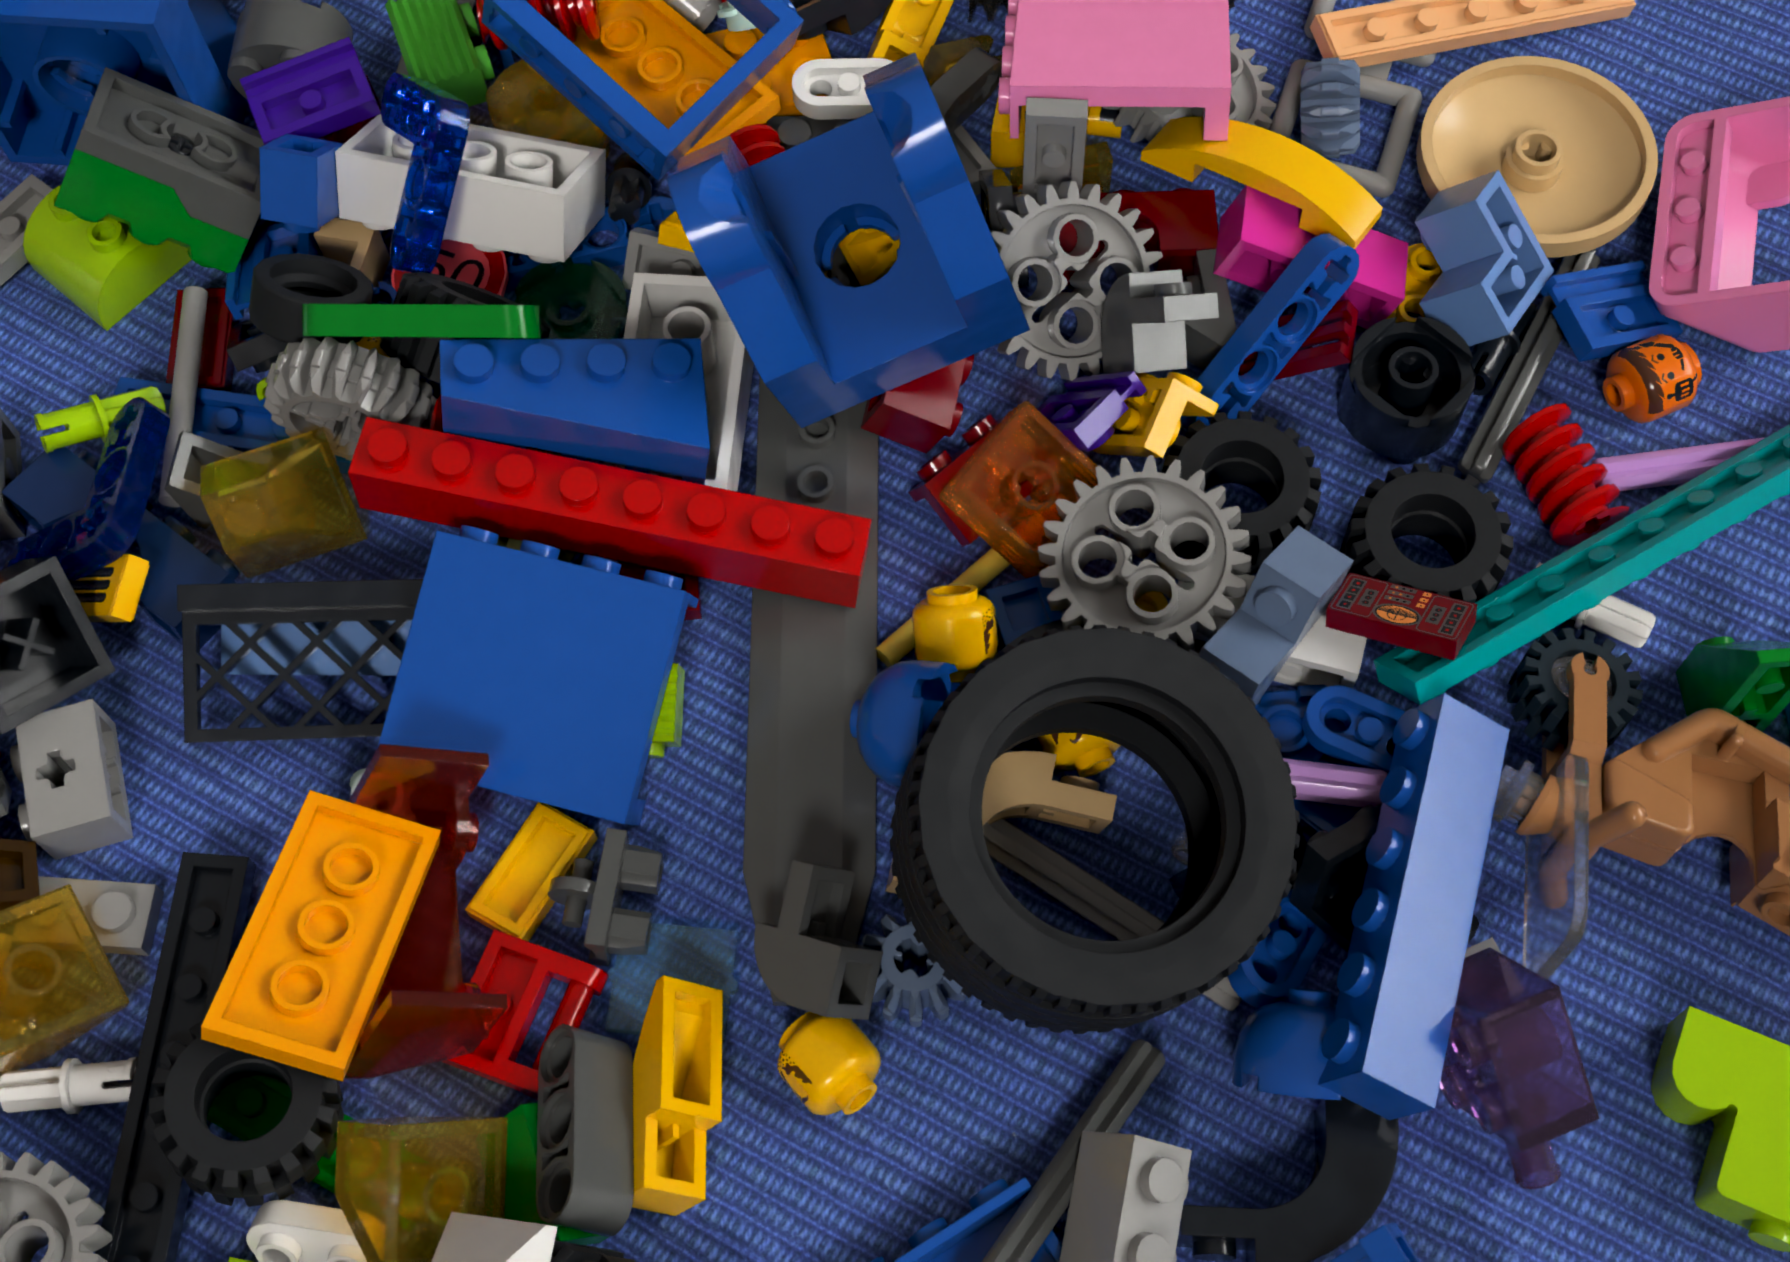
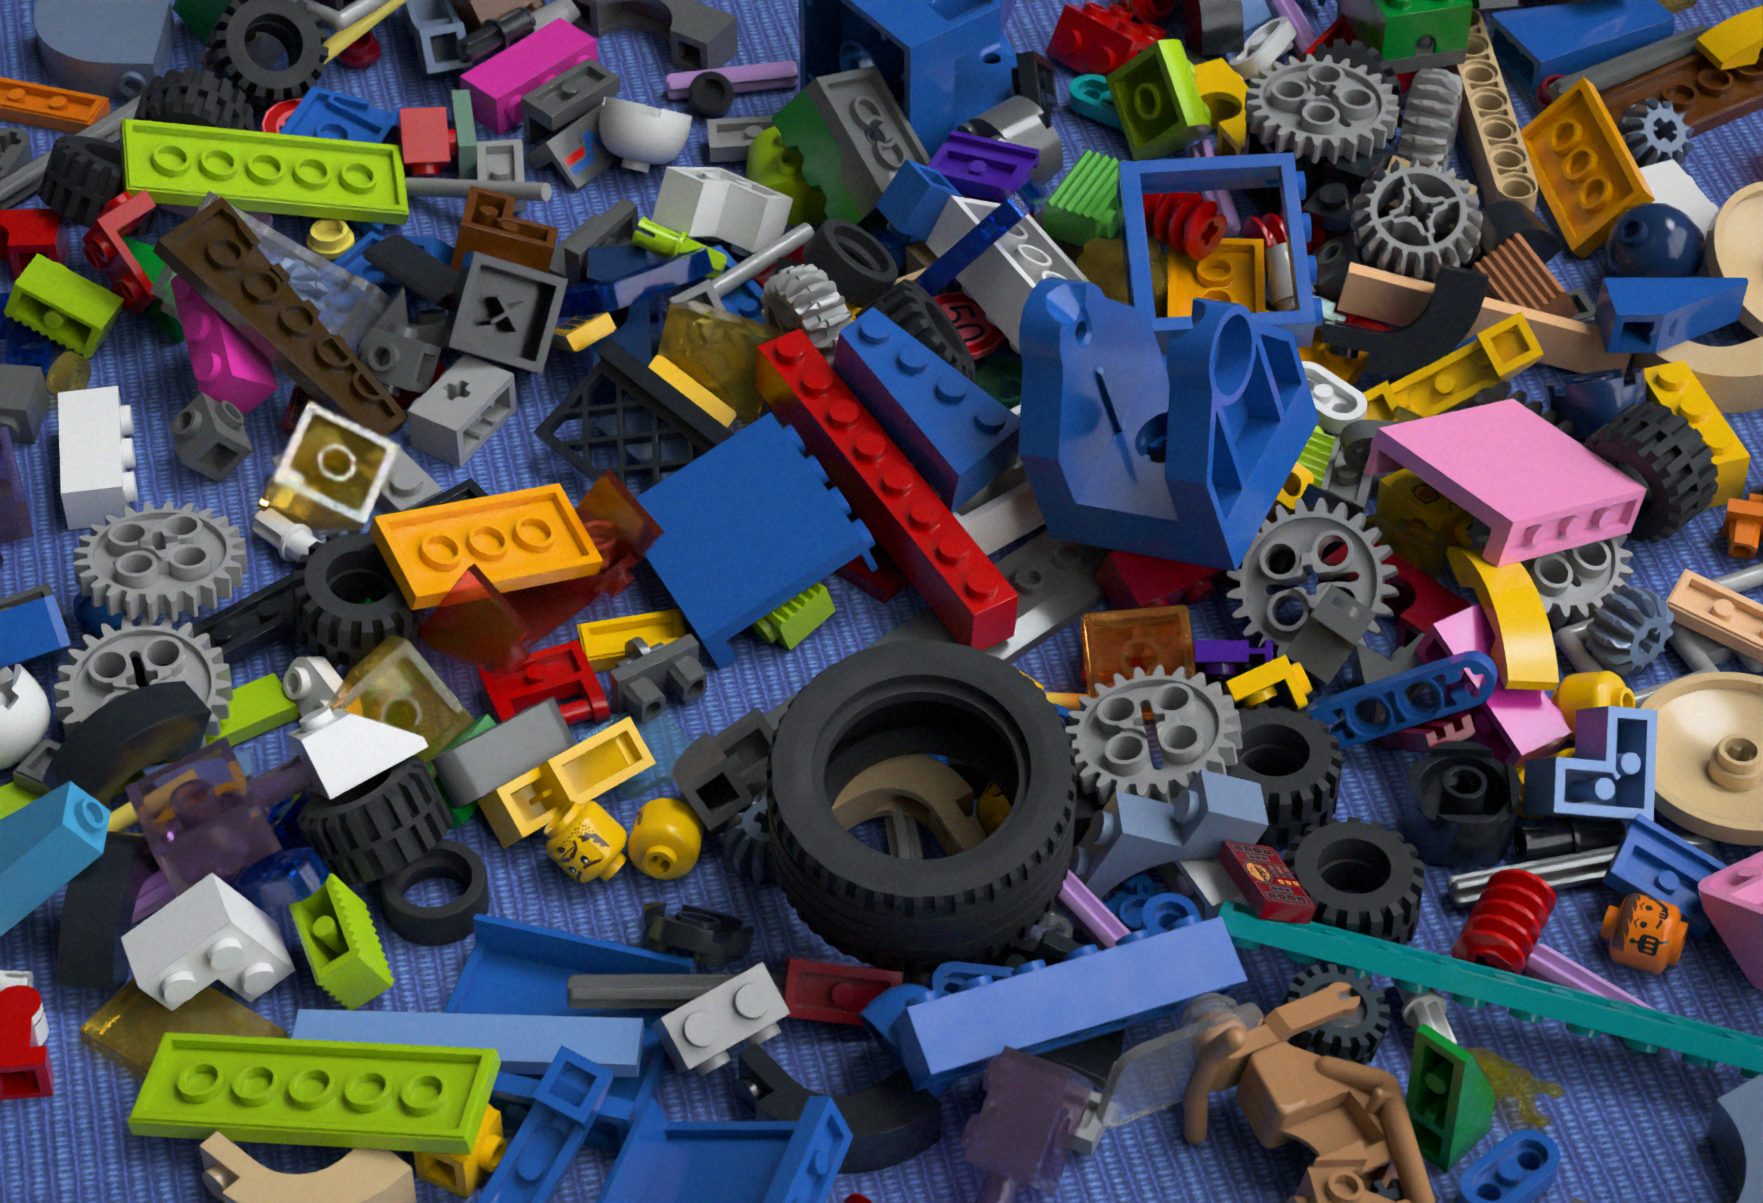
camera: 45 degrees right, 20 degrees down
green beam [302,304,541,338] -> none
light grey plate [1022,97,1088,201] -> none
none -> yellow head [544,800,627,883]
none -> black plate [638,902,754,966]
none -> yellow tile [648,354,737,428]
none -> white brick [651,167,794,257]
none -> dark red panel [780,953,903,1026]
none -> clear yellow plate [1465,1047,1565,1127]
none -> yellow head [1551,670,1636,741]

